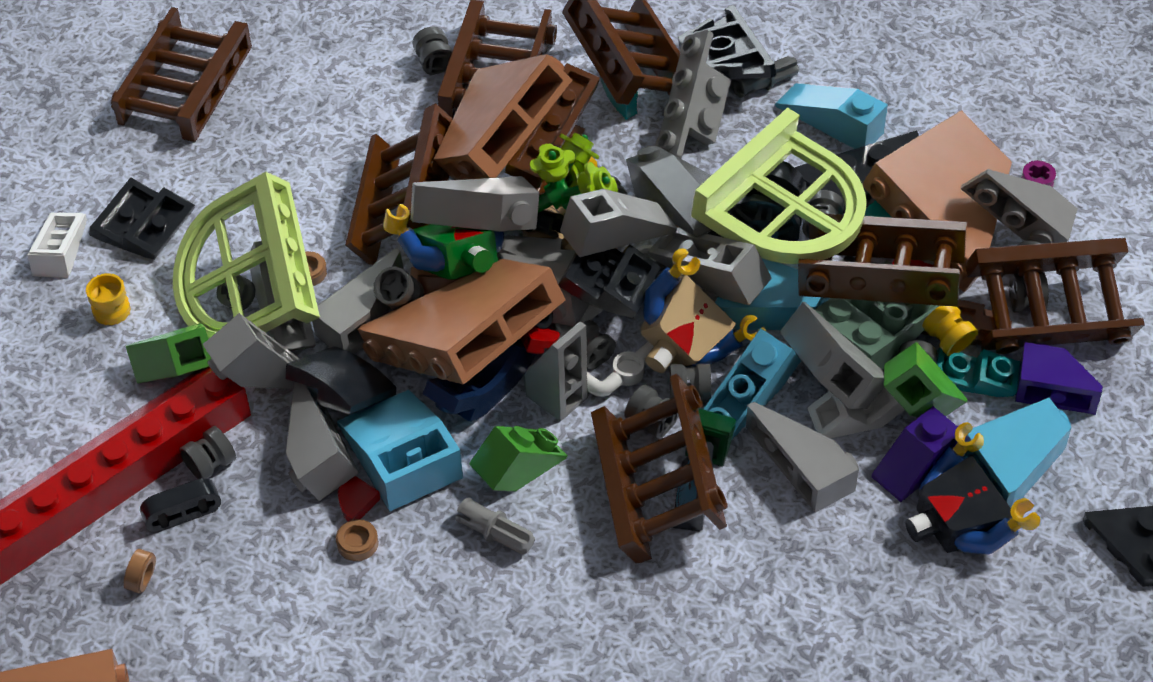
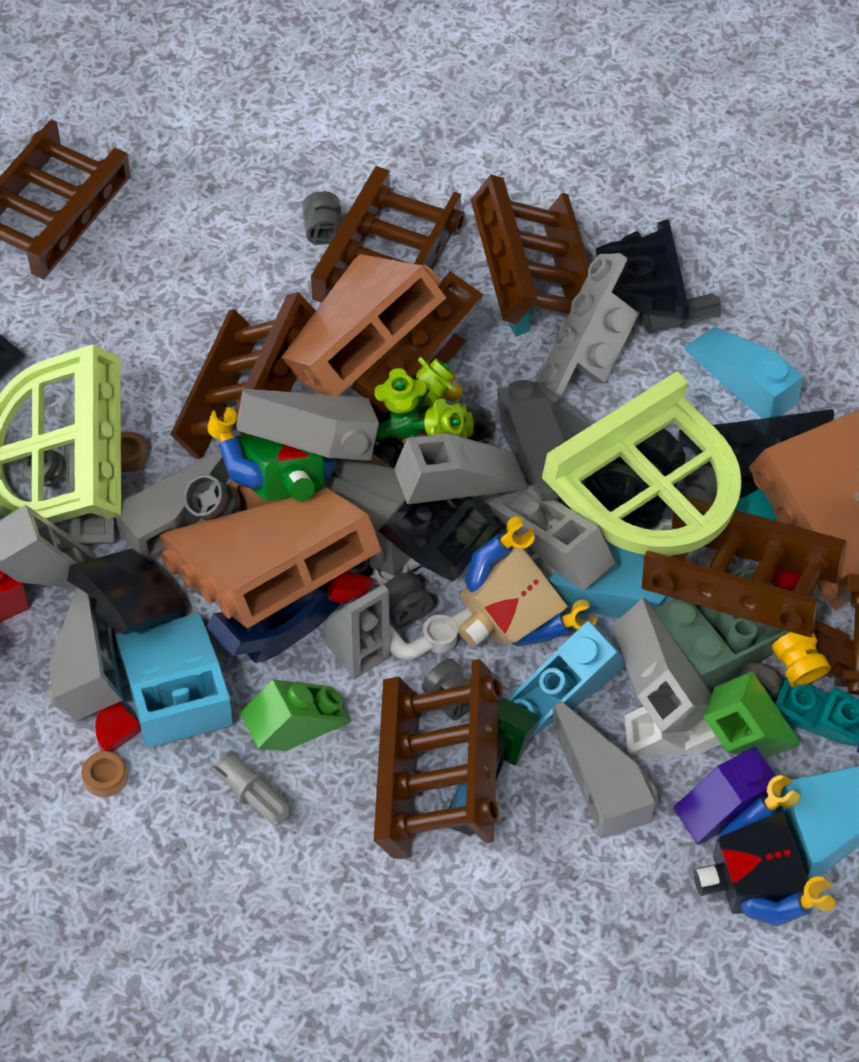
camera: 10 degrees right, 5 degrees up
dark grey wheel [670,364,711,403] -> none

